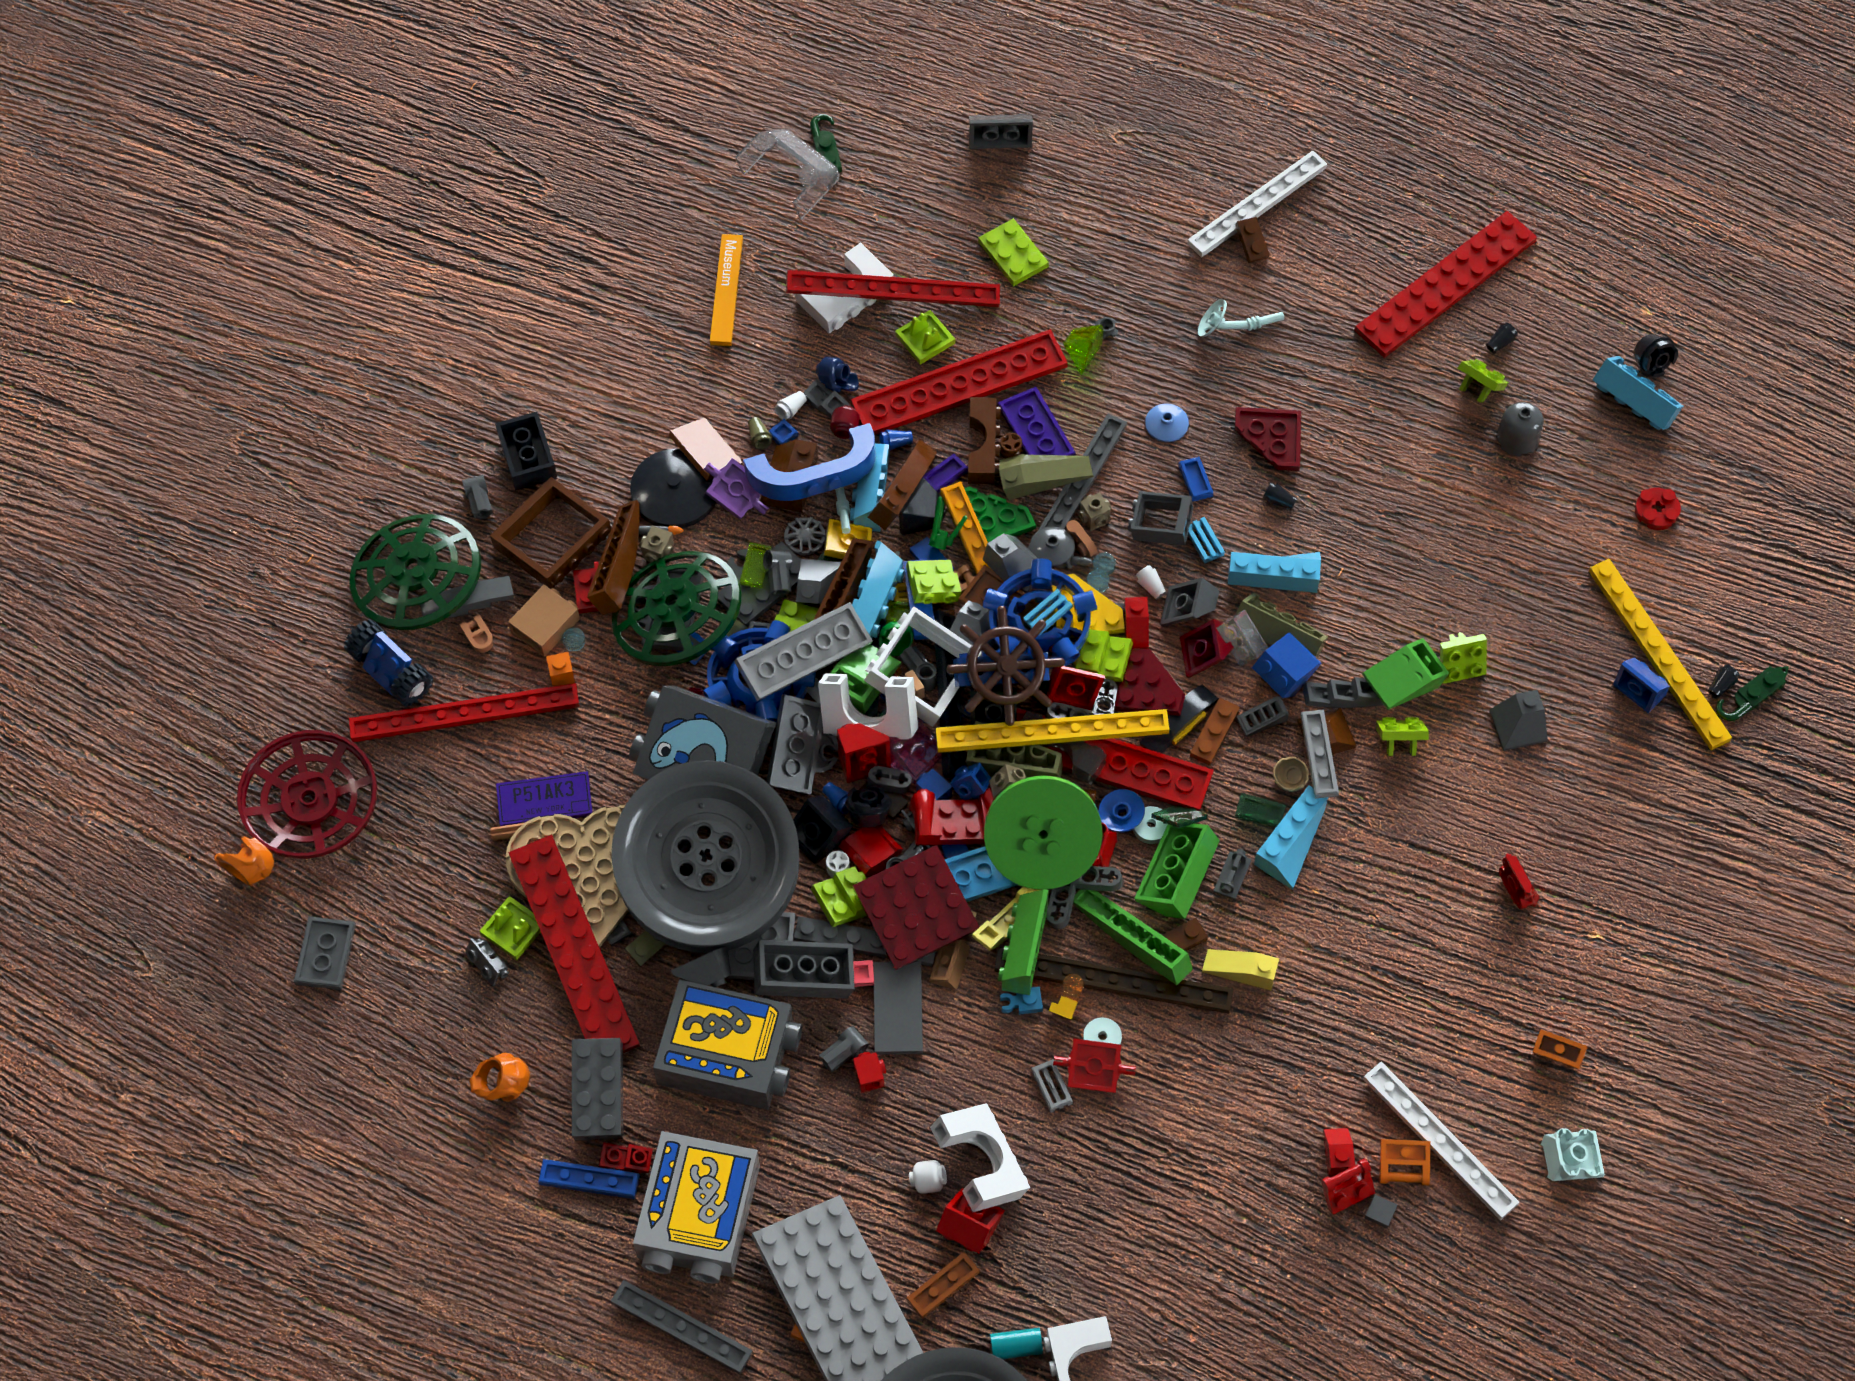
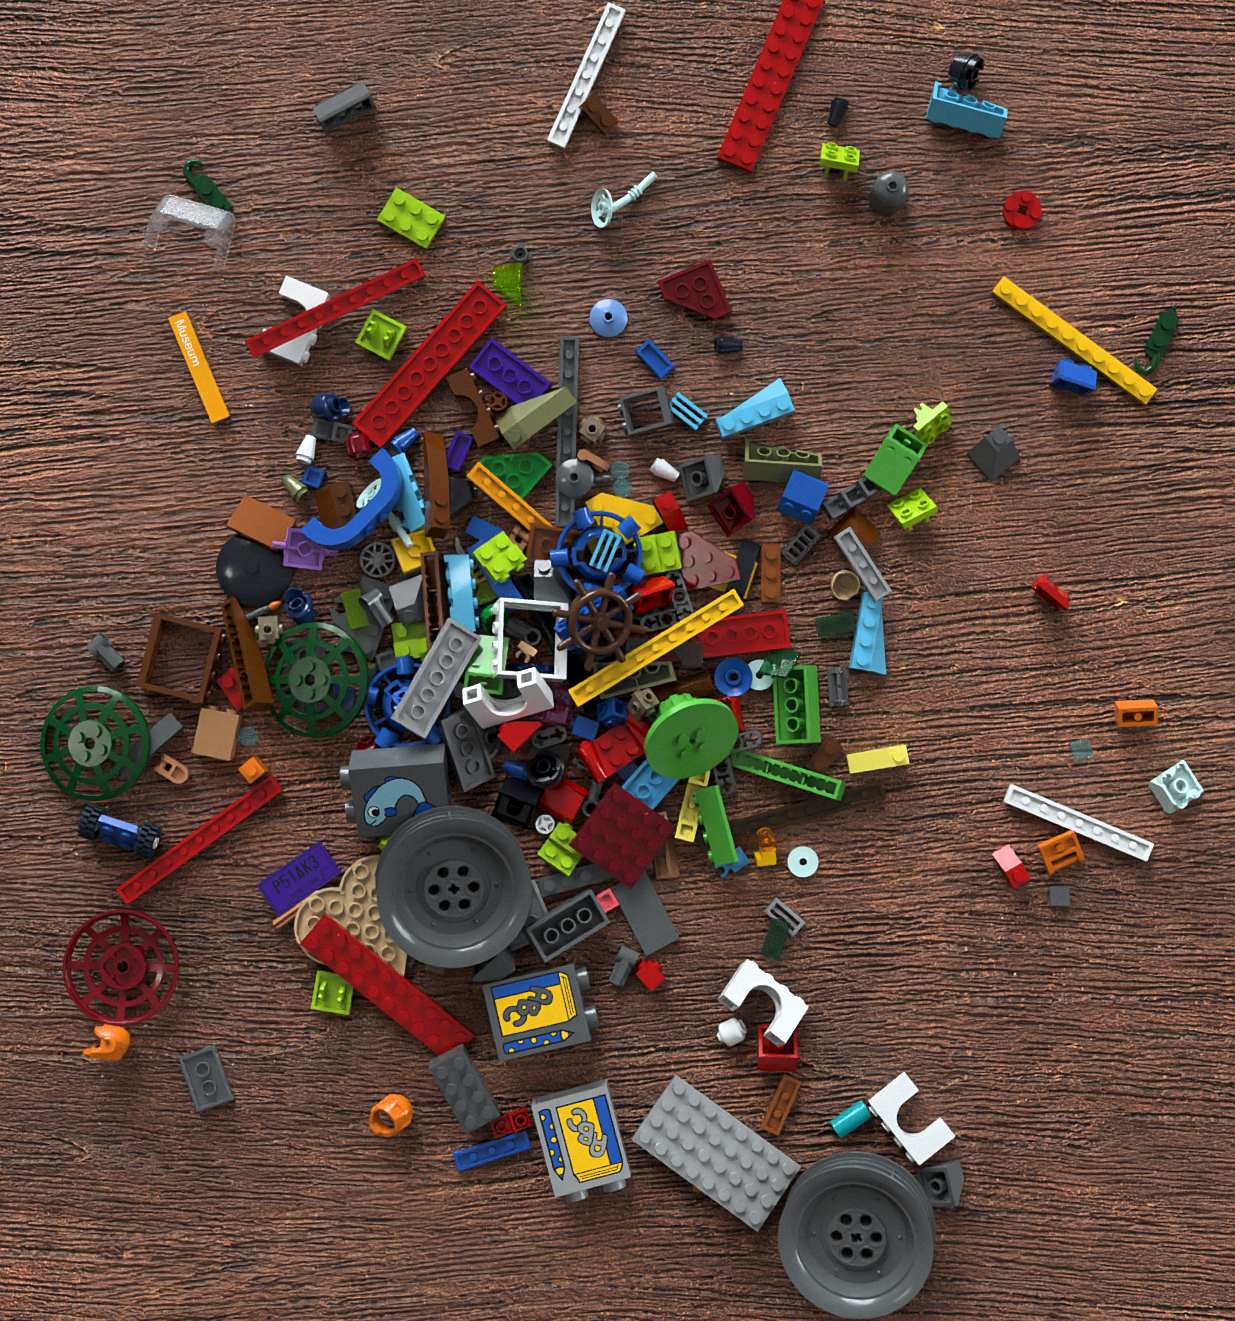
camera: 25 degrees left, 25 degrees up
dark grey hinge [466,938,509,987] -> none
black brick [495,412,558,491] -> none
dark grey plate [611,1280,753,1375] -> none
green plant [928,497,968,550] -> none
dark grey slope [983,533,1038,582] -> none
red plate [1053,1038,1136,1093] -> none
clear brick [1217,610,1268,666] -> none
red plate [1321,1158,1375,1215] -> none
black cone [1707,664,1740,699] -> none
none -> dark blue head [284,587,316,625]
none -> clear green tile [760,917,791,961]
none -> clear light blue tile [1069,738,1093,761]

